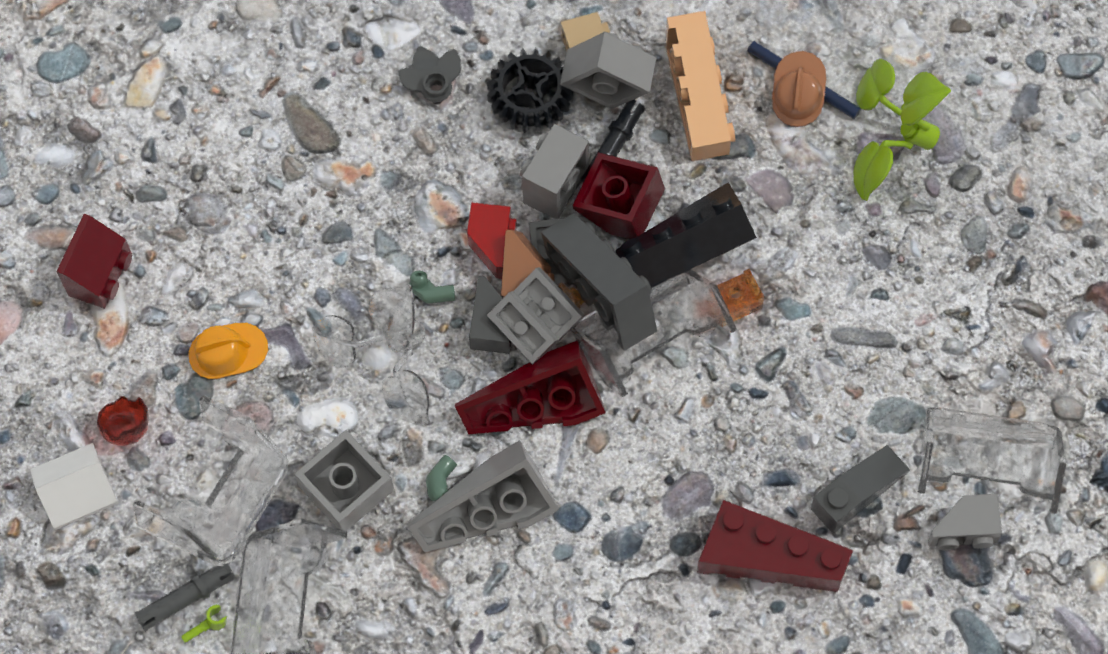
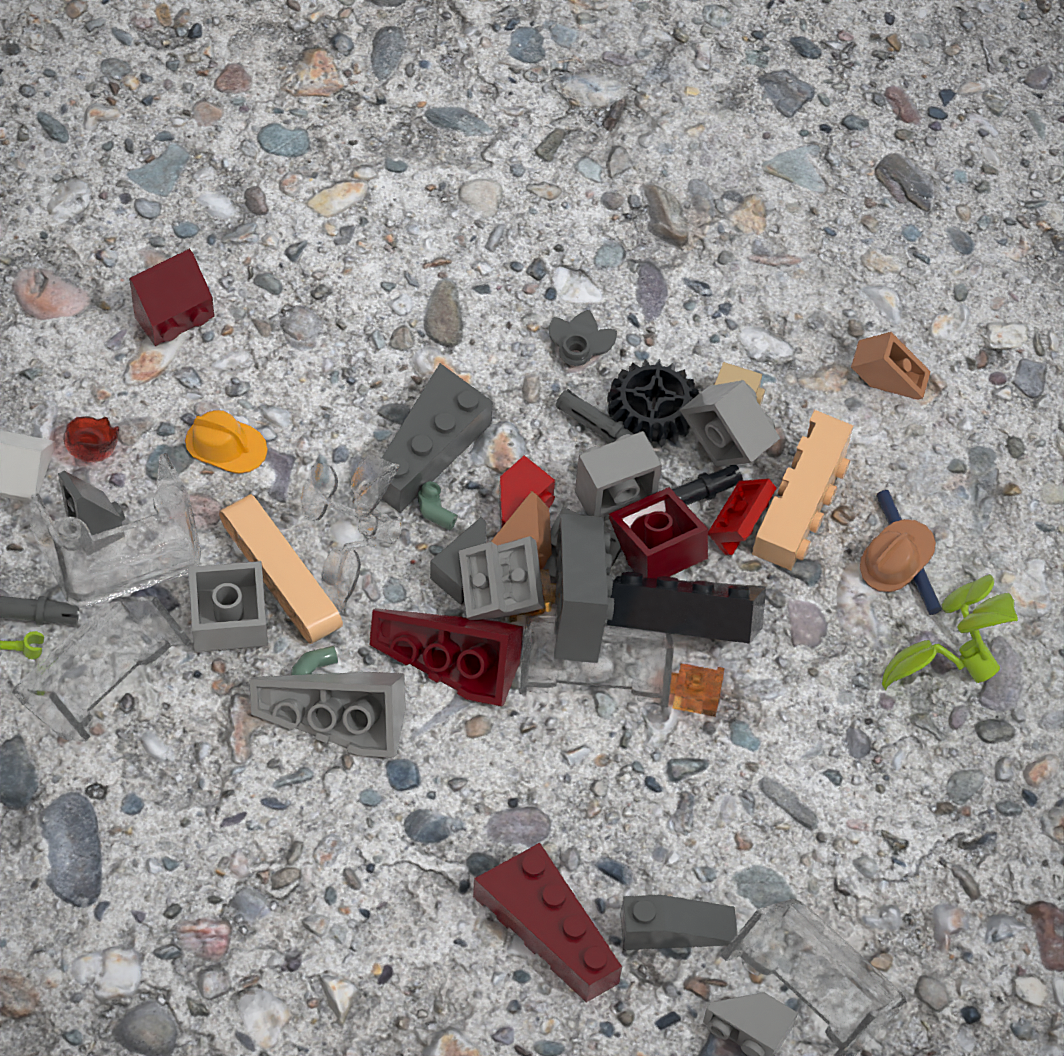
camera: 30 degrees right, 10 degrees down
none -> dark grey slope [58,470,126,556]
none -> light nougat beam [219,494,343,644]
none -> dark grey wedge [373,363,493,513]
none -> dark grey pin [556,389,652,445]
none -> red bracket [708,478,777,556]

